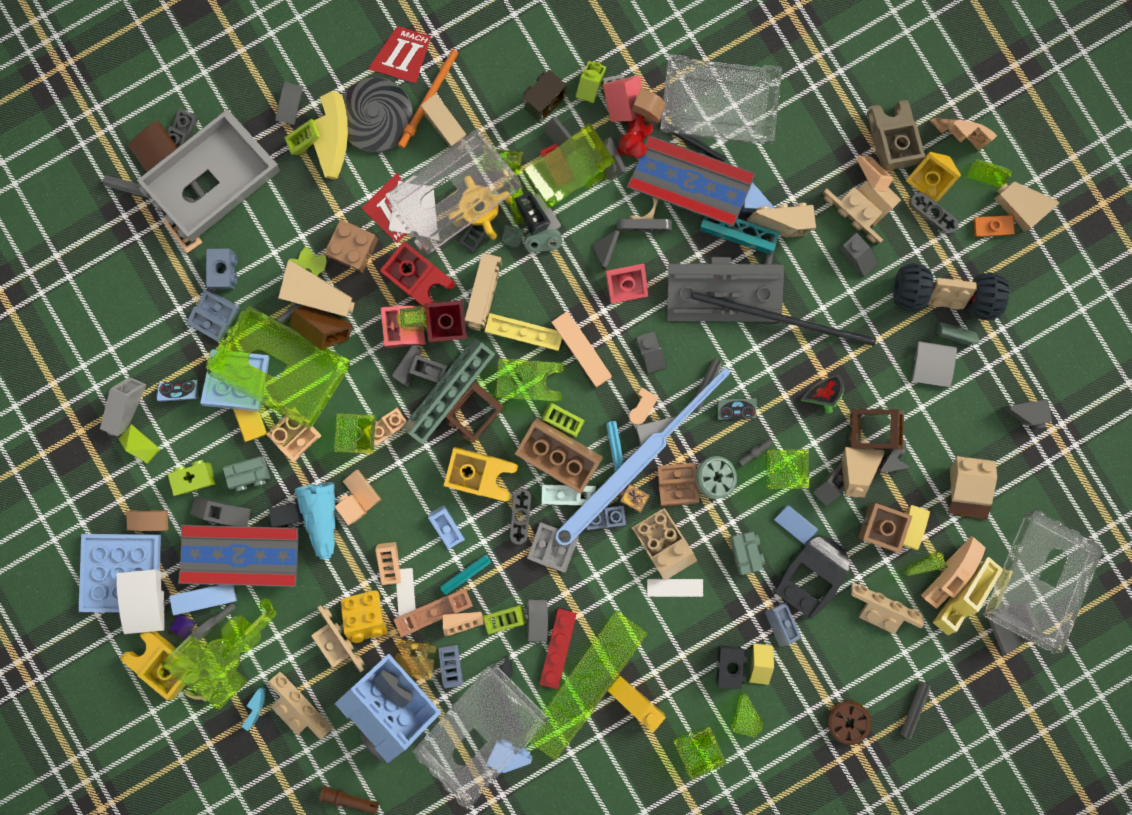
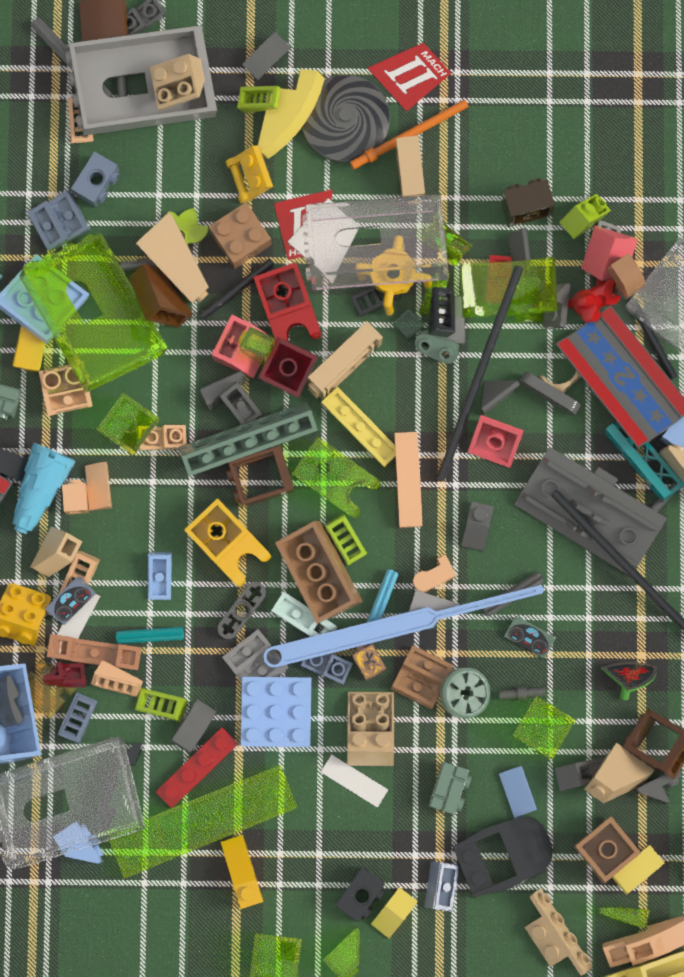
camera: 30 degrees right, 5 degrees down
none -> tan slope [30,527,82,577]
none -> dark red slope [43,661,86,688]
none -> slope [45,577,96,625]
none -> tan slope [150,54,205,110]
none -> black bar [199,259,274,320]
none -> yellow plate [226,145,273,203]
none -> light blue plate [240,676,311,747]
none -> black piece [436,265,524,482]

